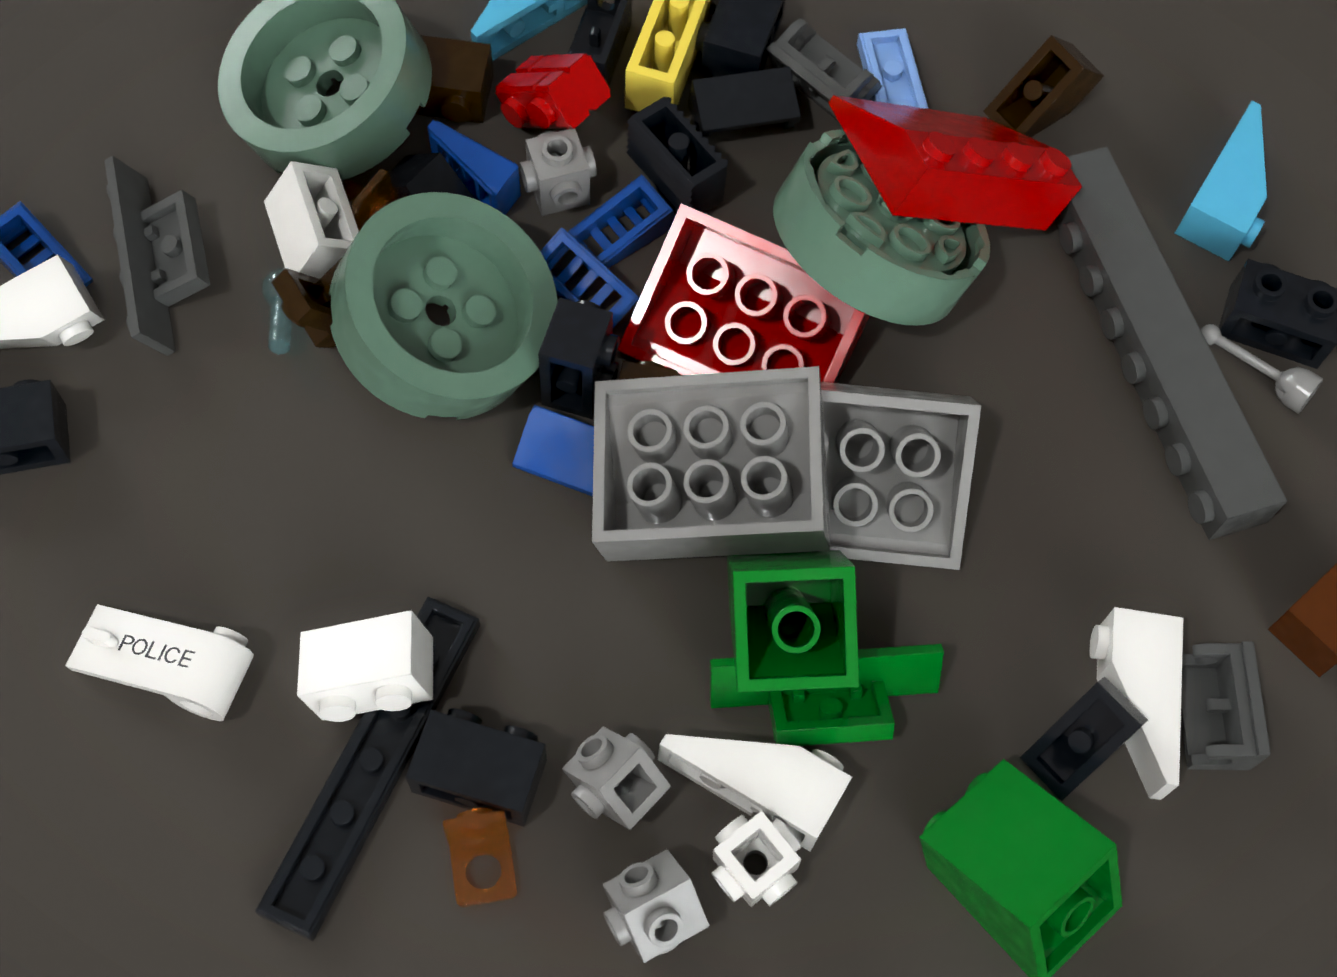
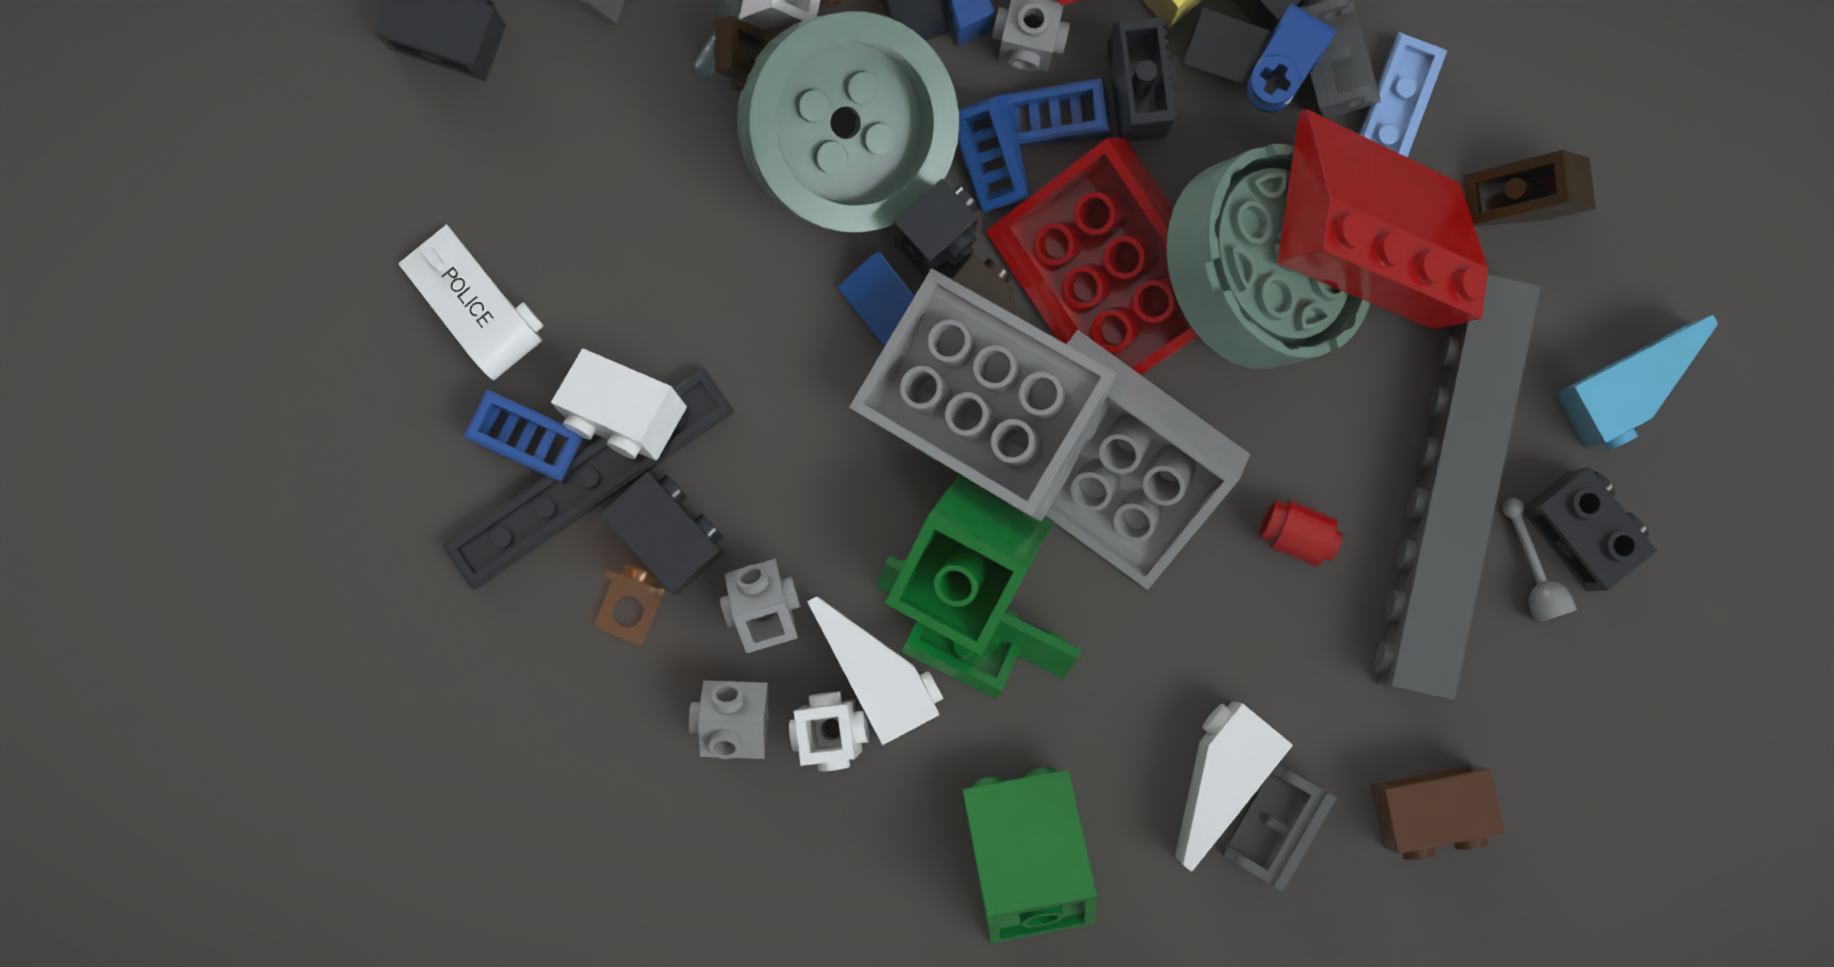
camera: 30 degrees right, 20 degrees up
black slope [1020,677,1148,801] -> none
none -> blue slope [463,389,583,483]
none -> blue piece [1247,3,1338,113]
none -> red brick [1259,499,1343,567]

